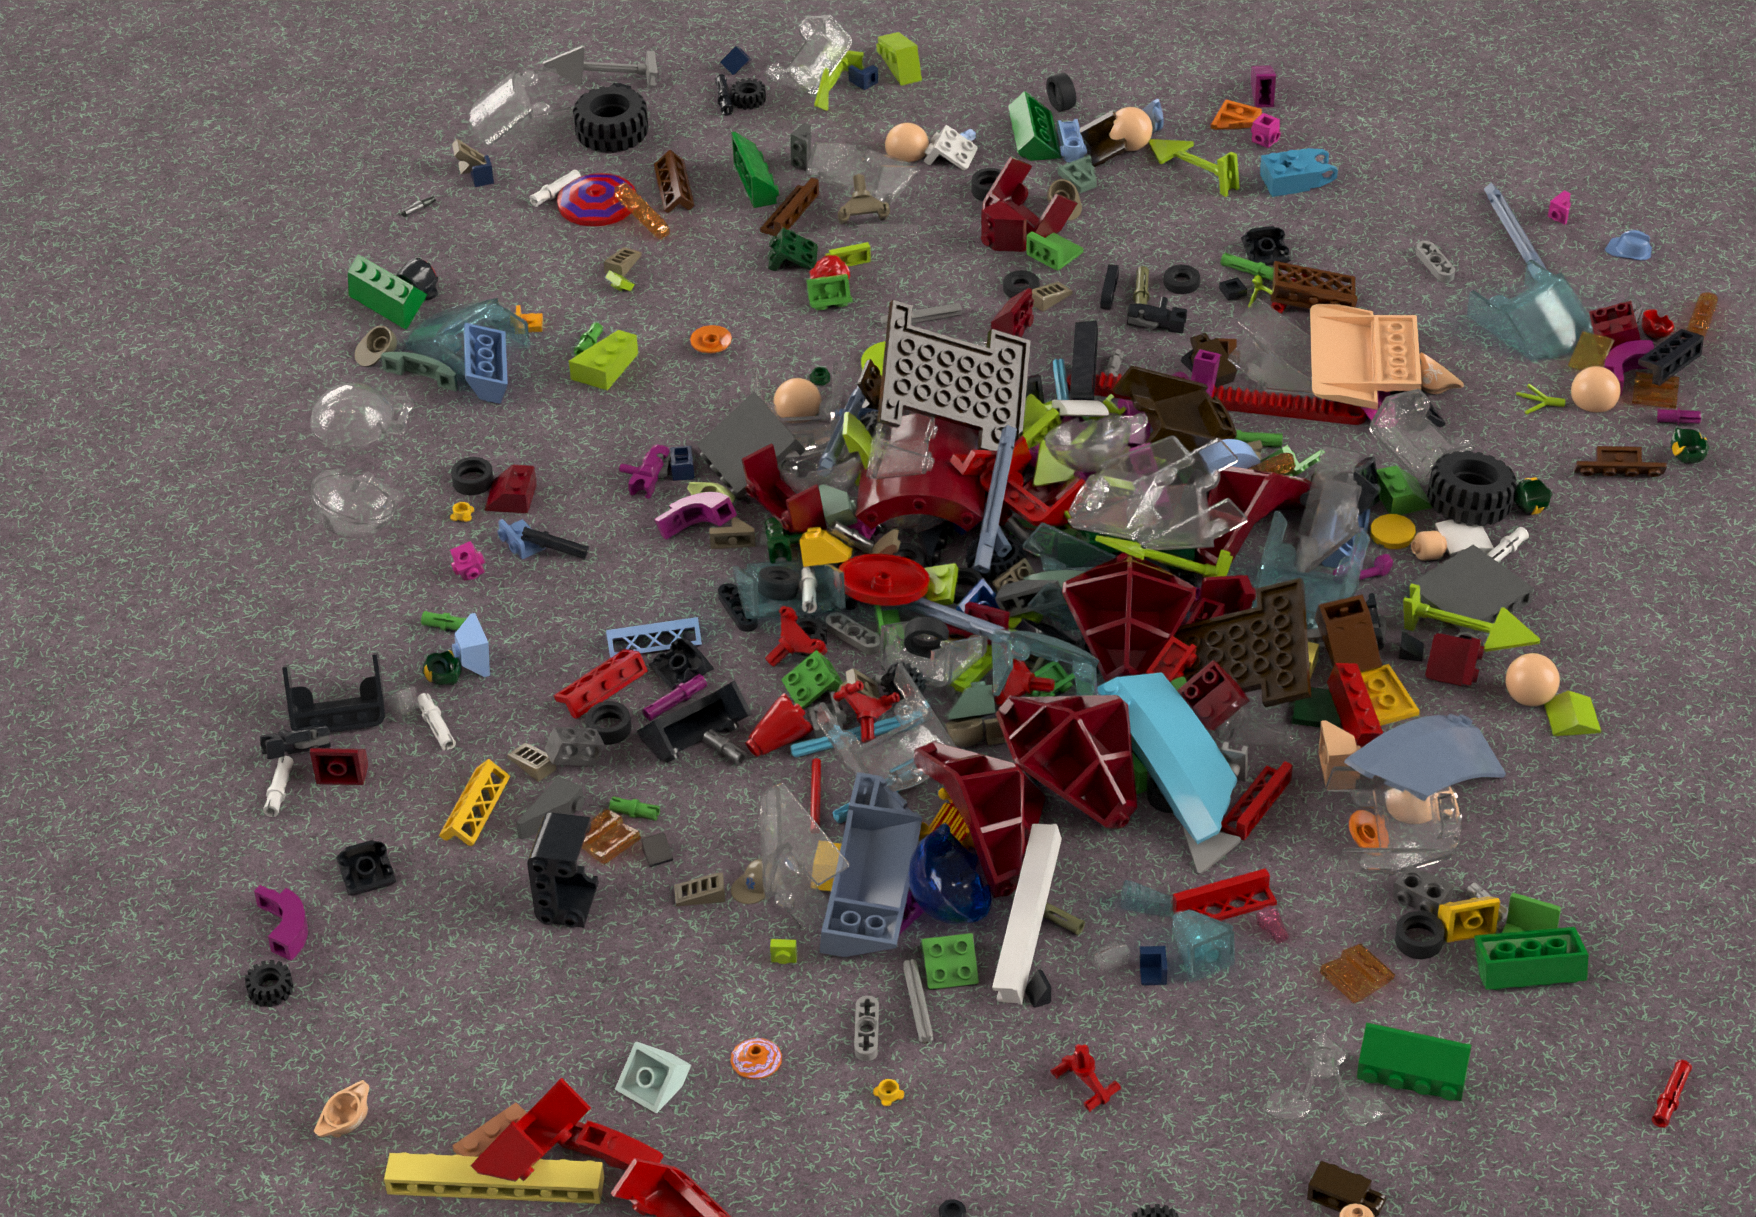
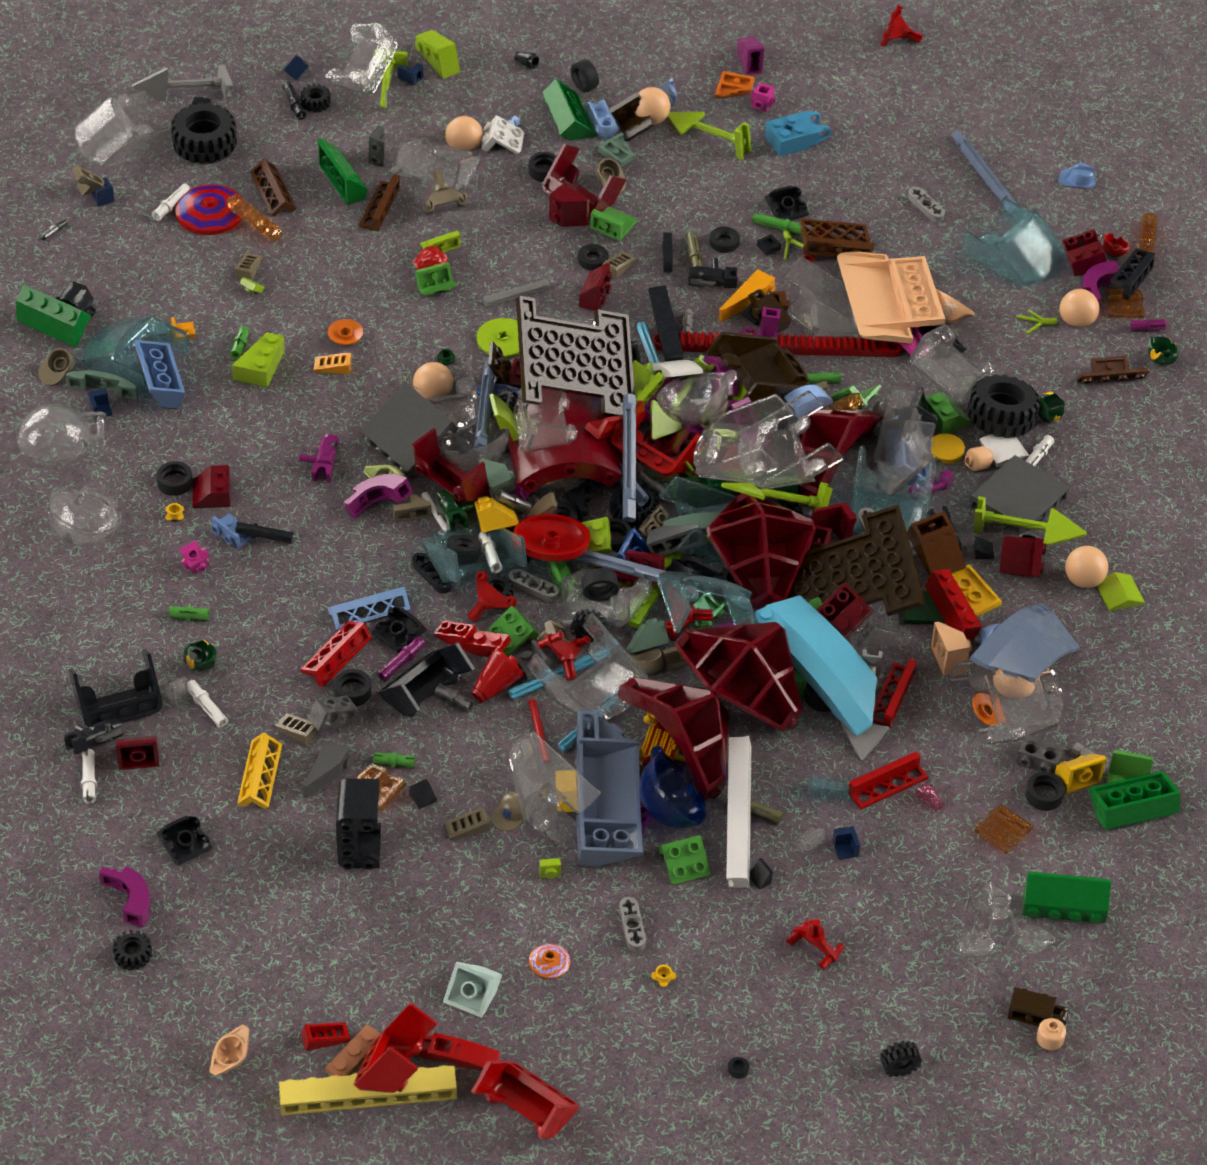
camera: 15 degrees left, 5 degrees up
light blue slope [452,613,490,677] -> none
dark blue slope [670,445,695,481] -> none
dark green bracket [767,228,818,271] -> none
light grey axle [903,959,933,1043] -> none
red bracket [1146,636,1197,682] -> none
clear light blue slope [1172,909,1235,983] -> none
dark pink bracket [1548,190,1571,224] -> none
clear yellow piece [1568,331,1614,371] -> none
none -> dark blue panel [88,388,112,419]
none -> red slope [301,1022,350,1051]
none -> light orange slope [314,353,352,374]
none -> white bar [421,492,452,535]
none -> red slope [434,621,511,657]
none -> black cone [514,51,539,69]
none -> light orange slope [719,269,776,322]
none -> red axle [880,5,923,46]

